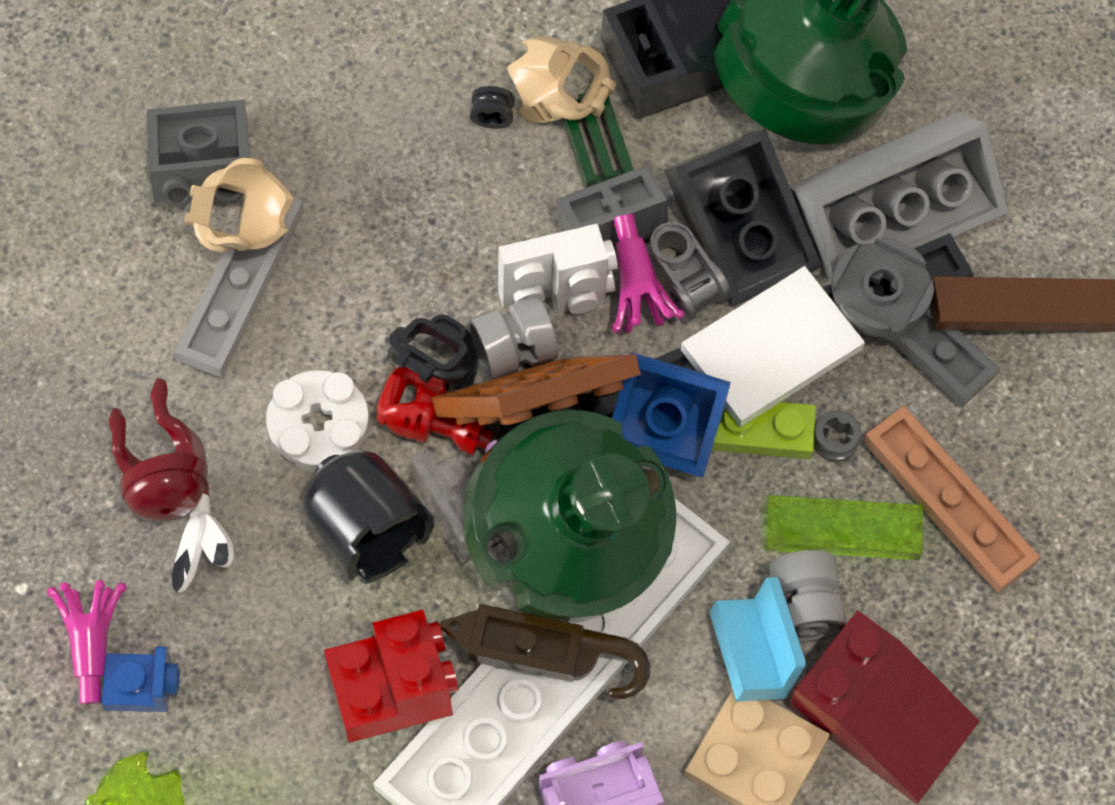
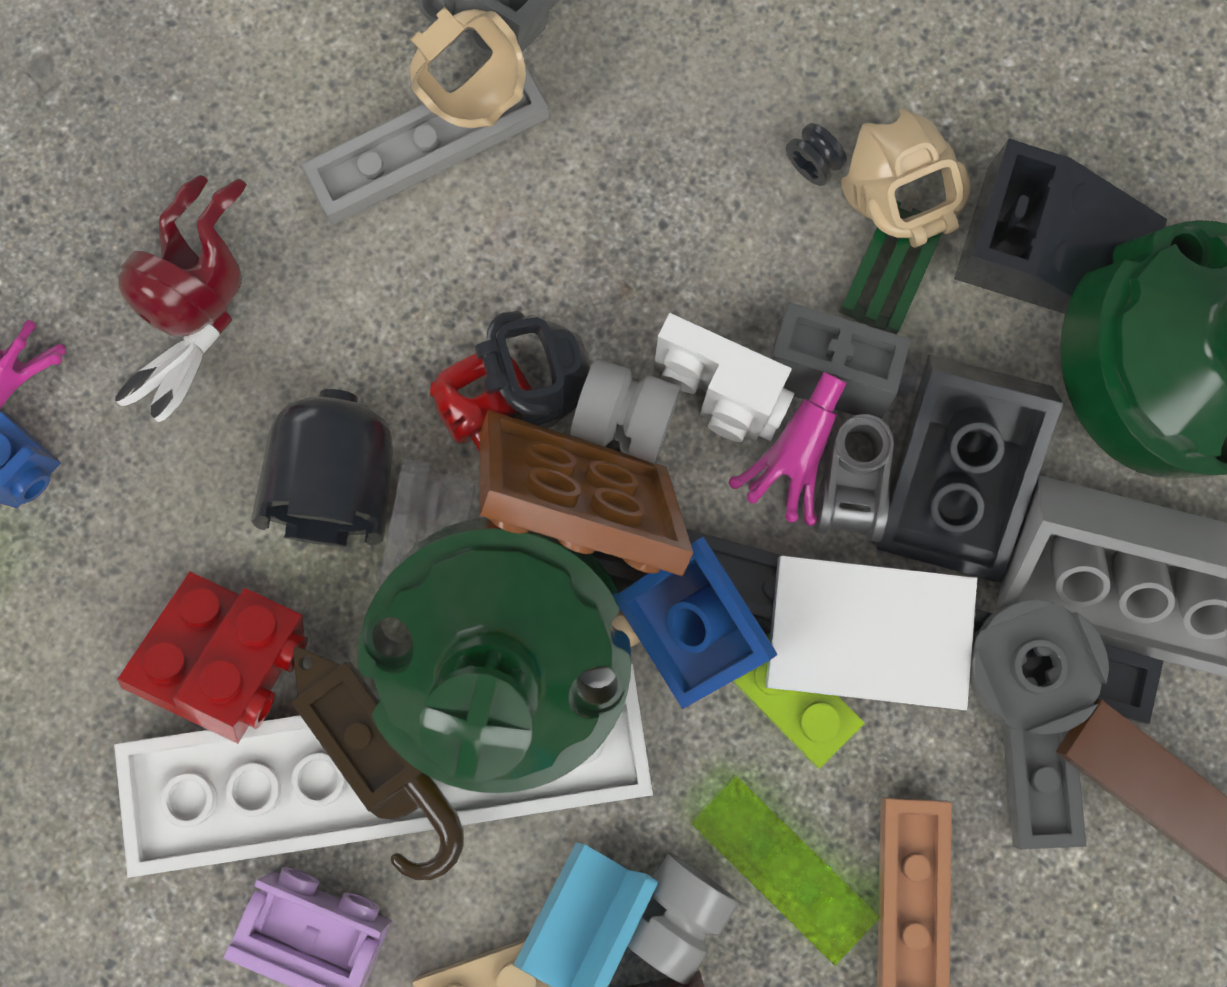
camera: 45 degrees right, 15 degrees up
white plate [266,370,369,472] -> none
dark grey bush [814,410,861,462] -> none

